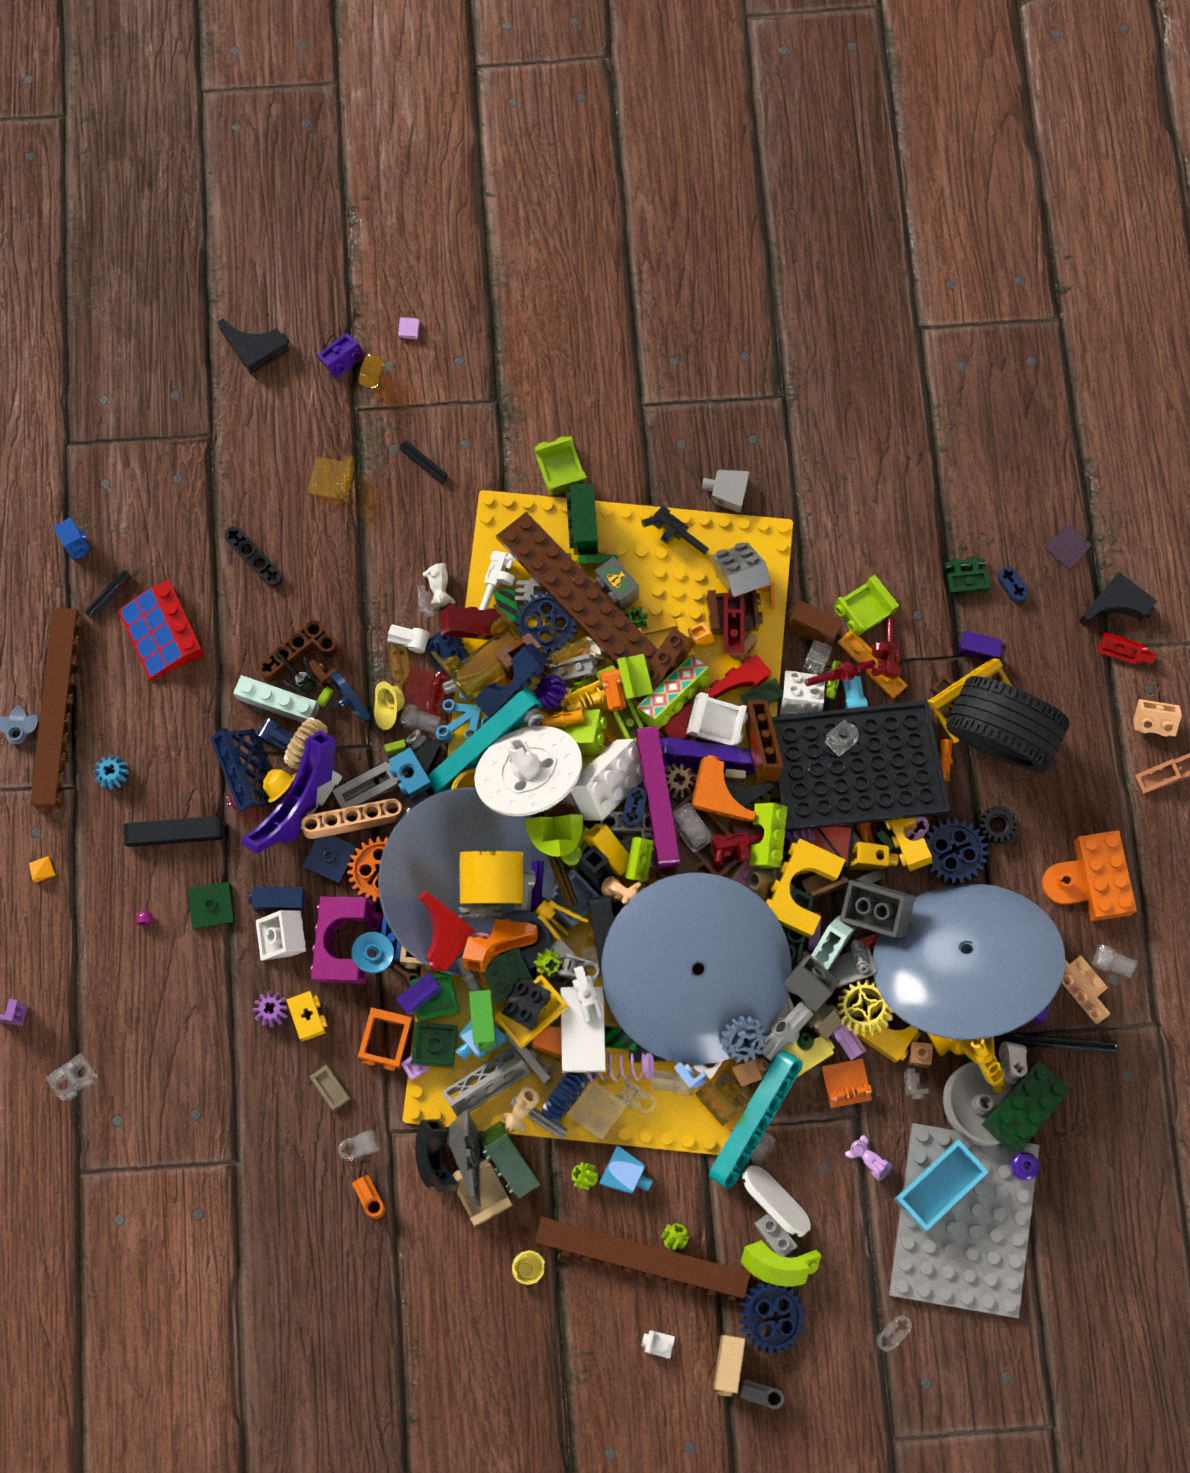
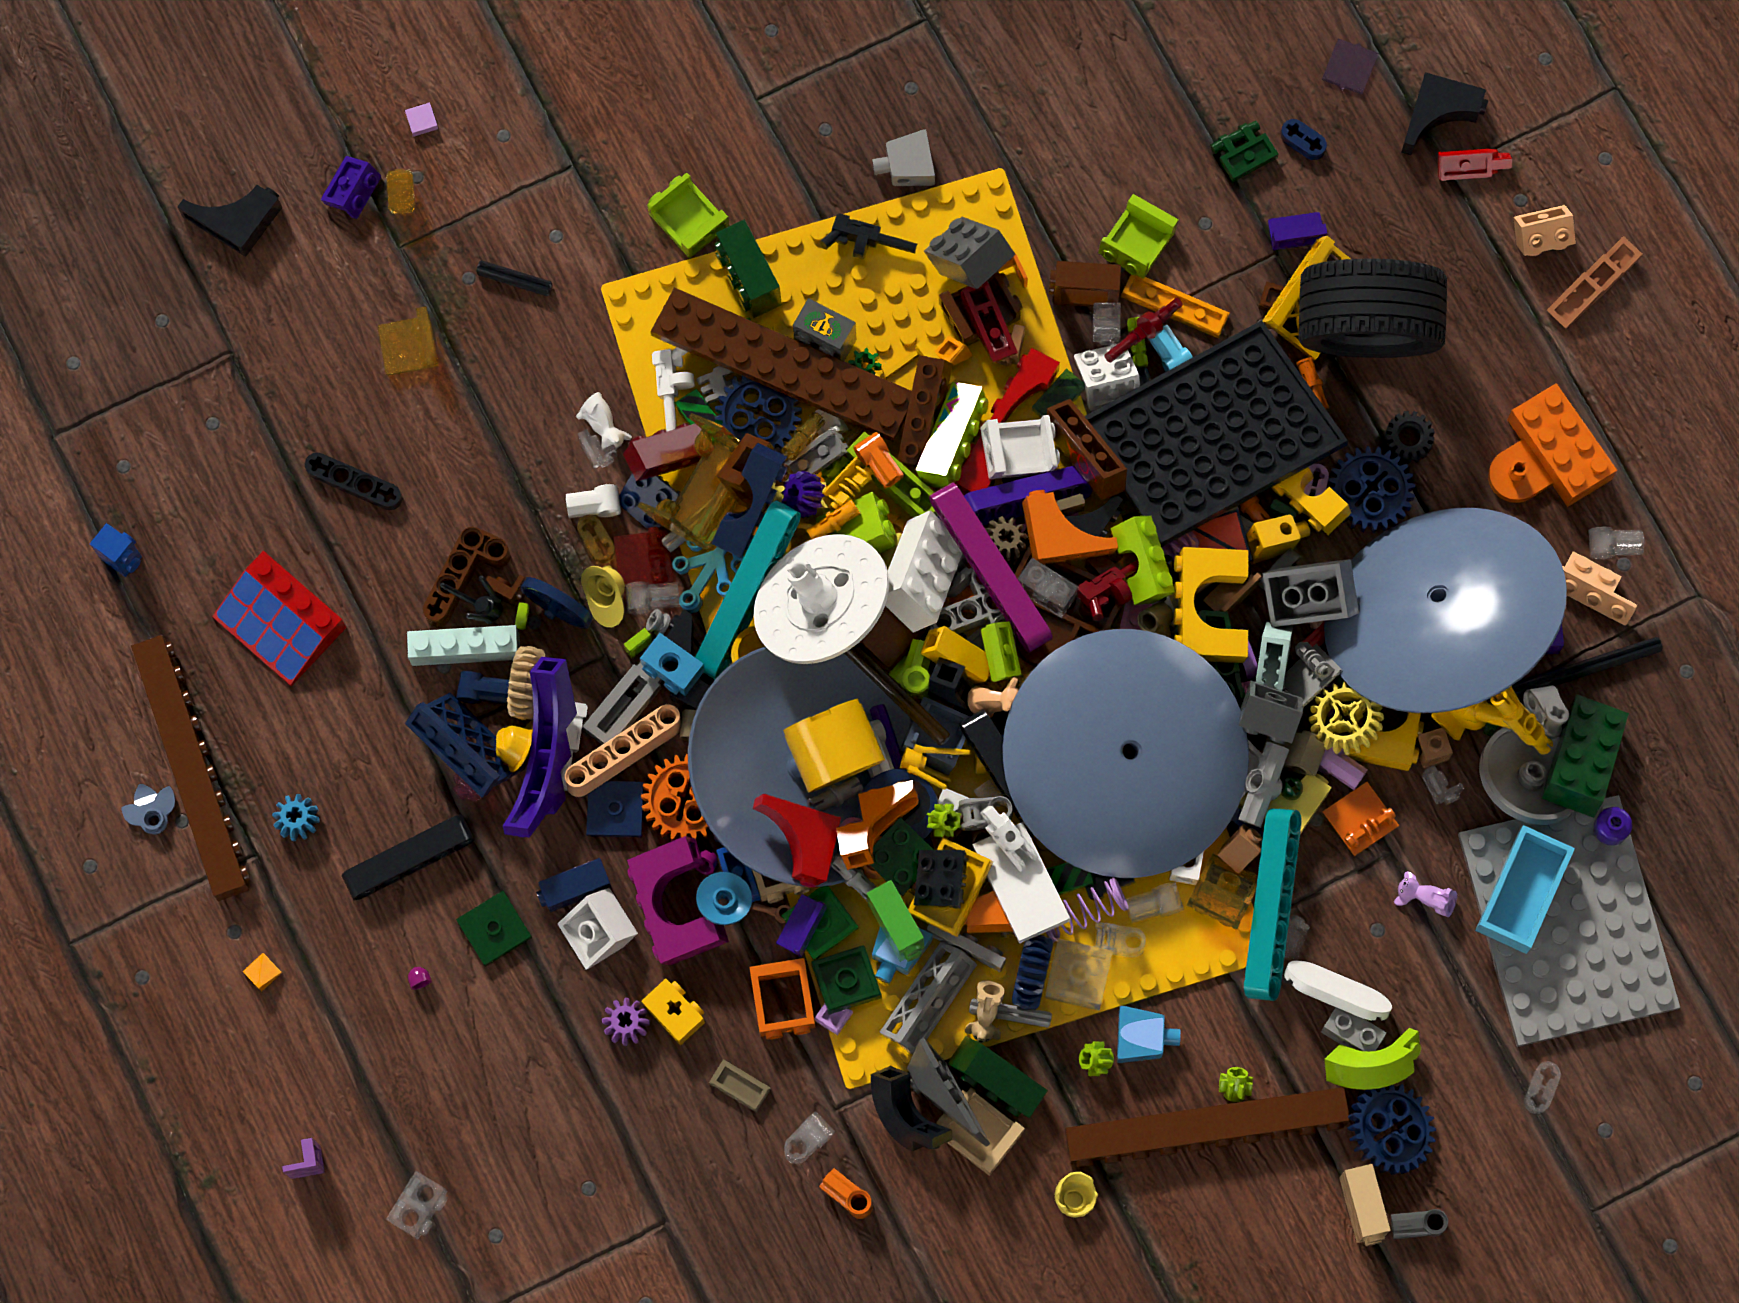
camera: 20 degrees left, 0 degrees up
black axle [84,570,132,618] -> none
light grey bush [523,708,544,728] -> none
lime brick [524,814,583,857] -> none
green tile [578,554,618,563] -> none
lime panel [617,654,653,699] -> none
dark blue beam [622,787,647,827] -> none
white bracket [641,1330,675,1358] -> none
light blue bracket [674,1062,707,1089] -> none
sand blue gear [720,1016,767,1063] -> none
clear brick [825,719,859,757] -> none
dark red piece [871,616,901,679] -> none

